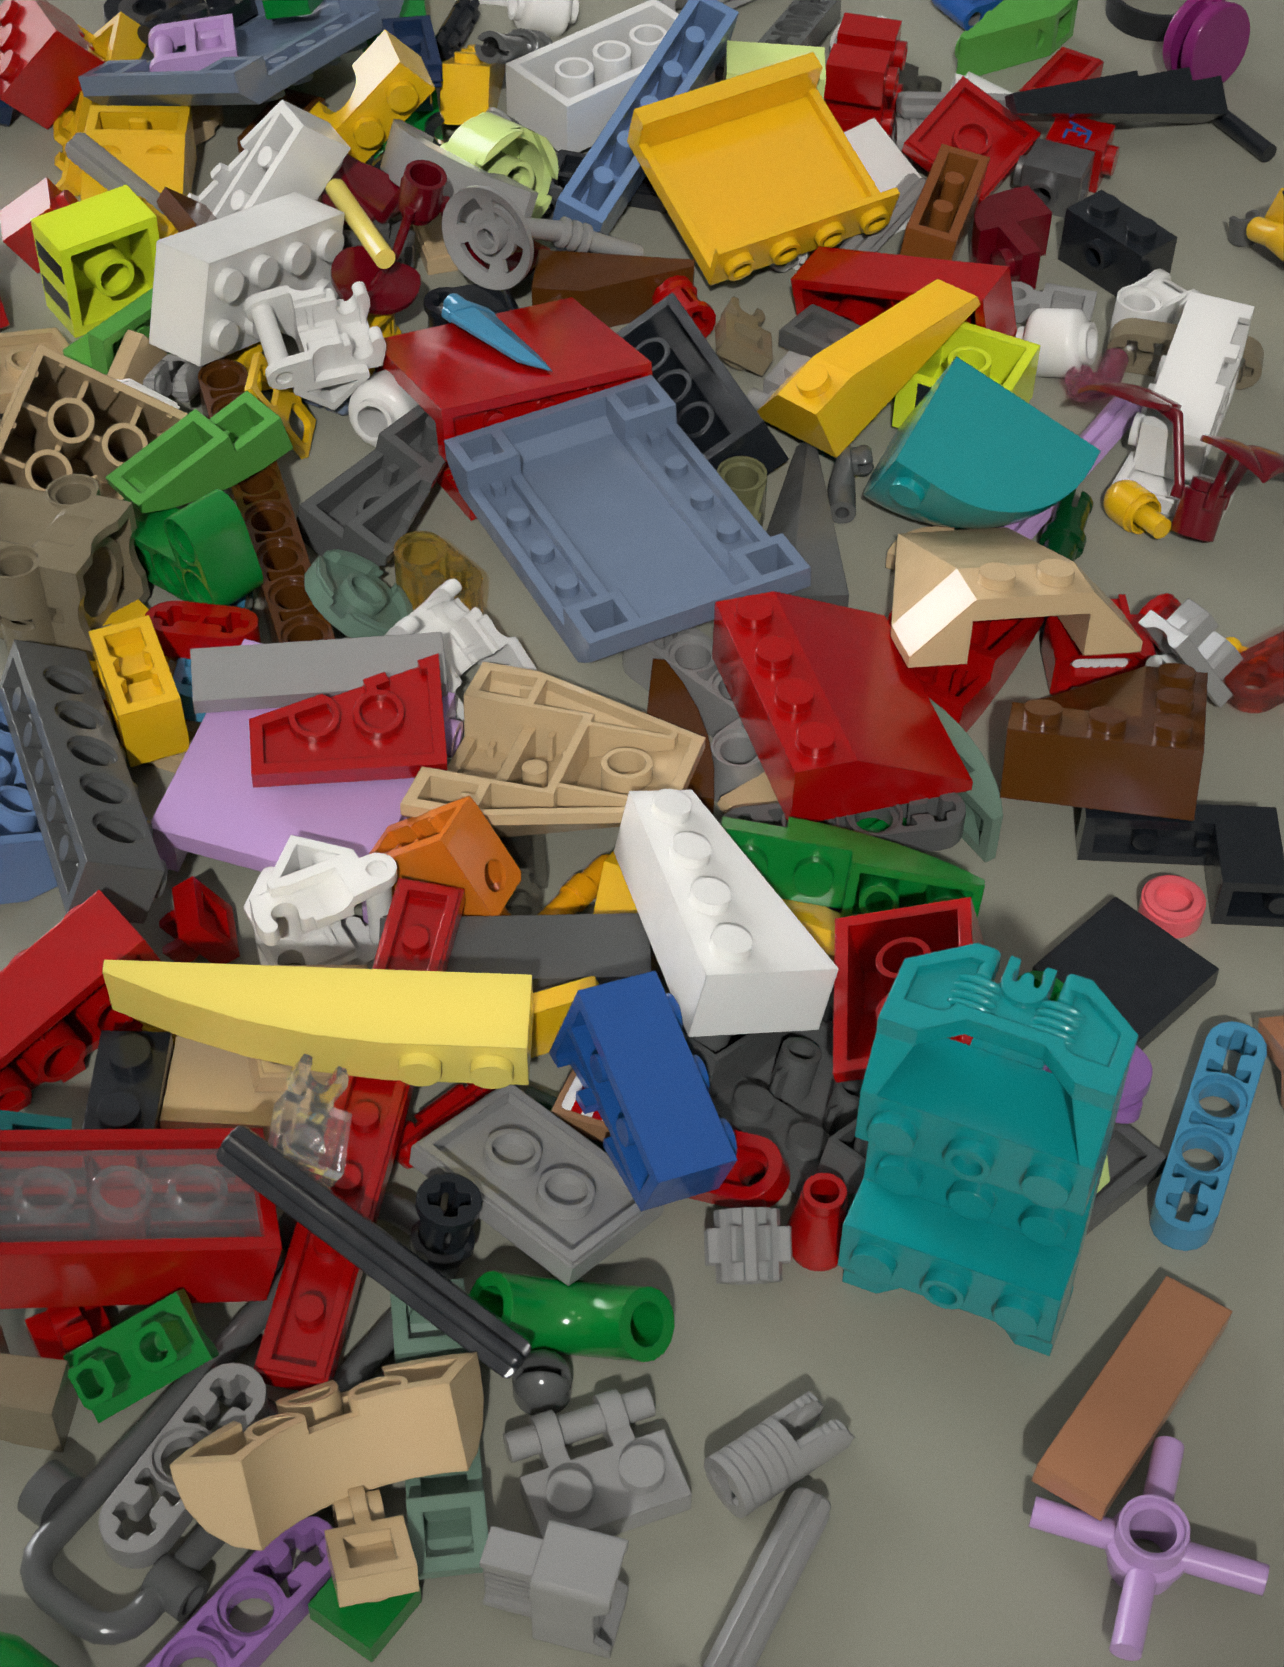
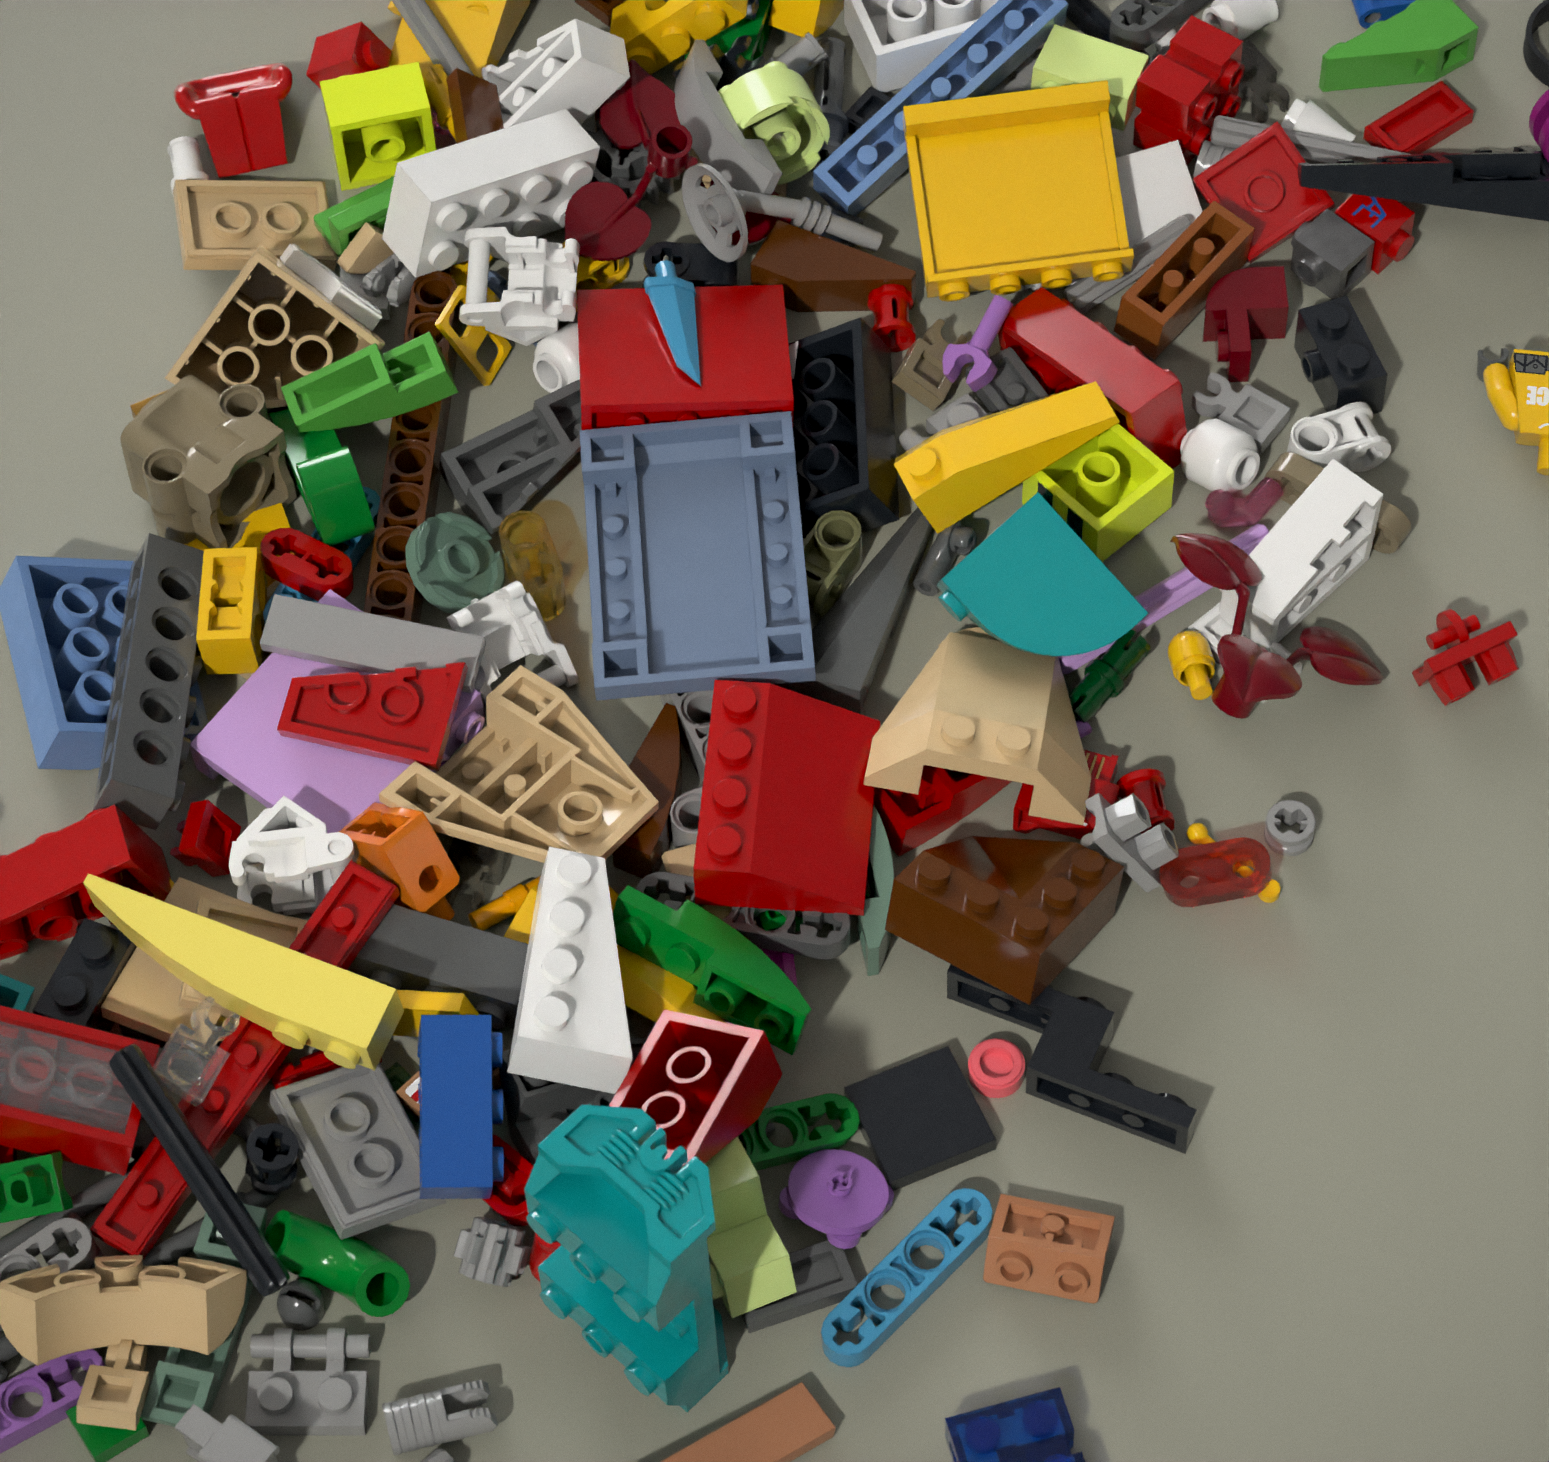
camera: 25 degrees right, 10 degrees up
light yellow bar [326,179,396,269] -> none
none -> medium lavender bar [942,295,1013,392]

